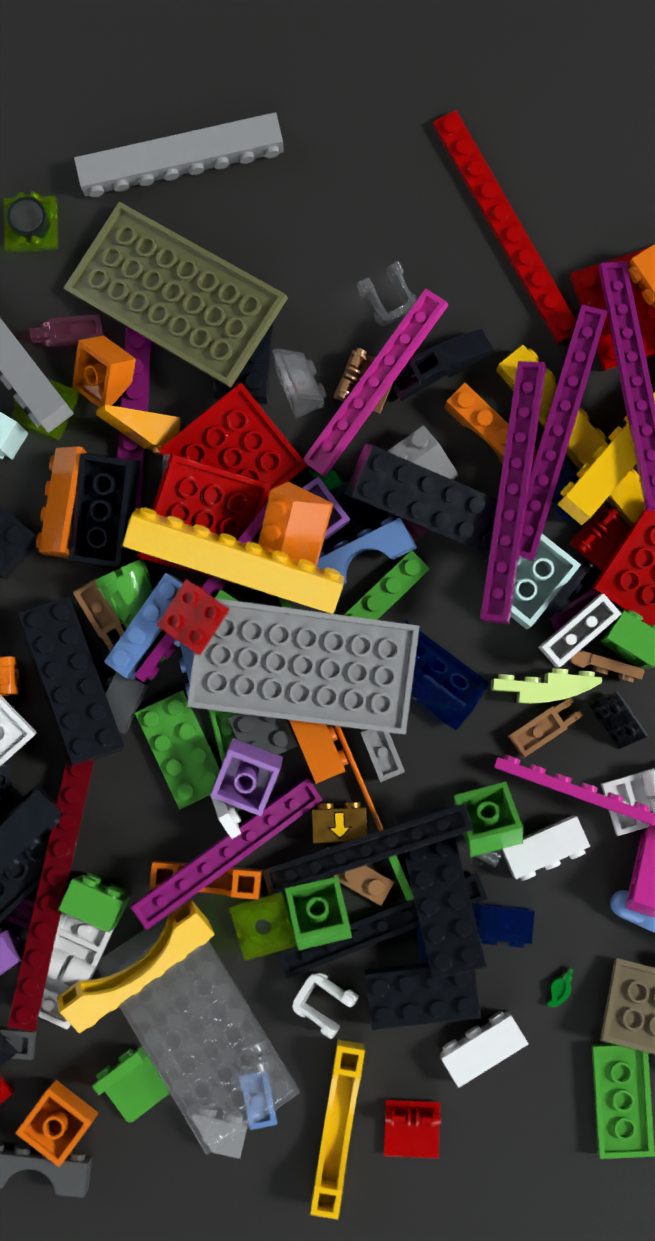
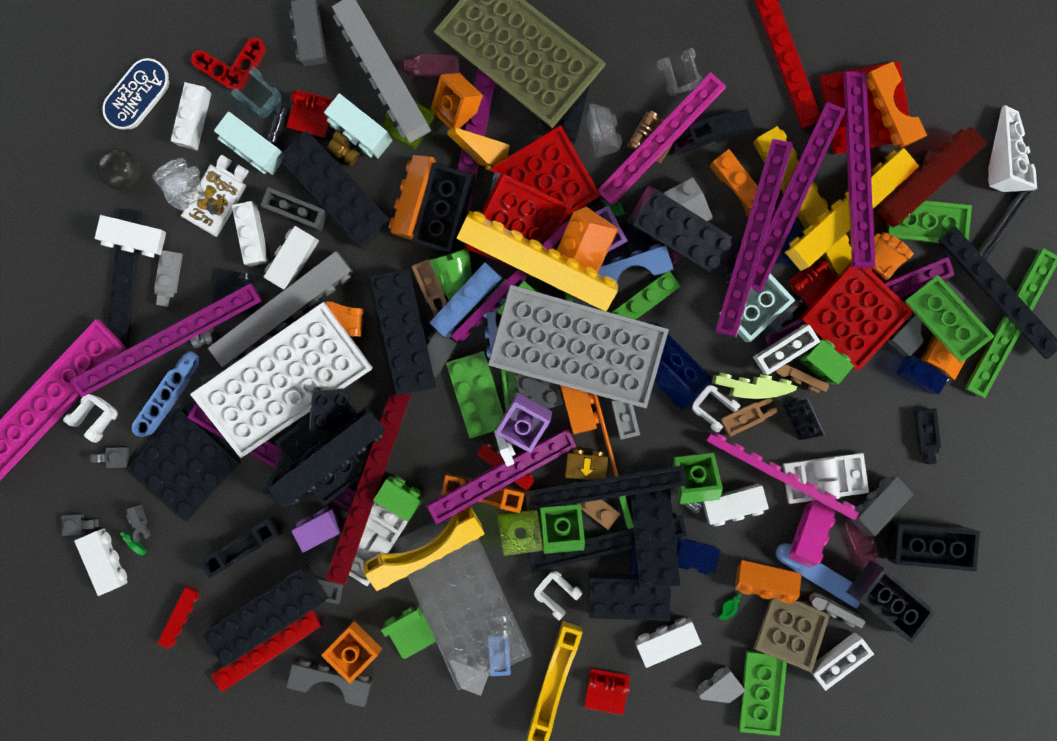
camera: 10 degrees right, 5 degrees up
red hinge [157,579,230,656] -> none
none -> red piece [477,443,534,491]
none -> white piece [692,386,741,433]
none -> light grey slope [696,666,745,703]
none -> orange brick [735,560,801,604]

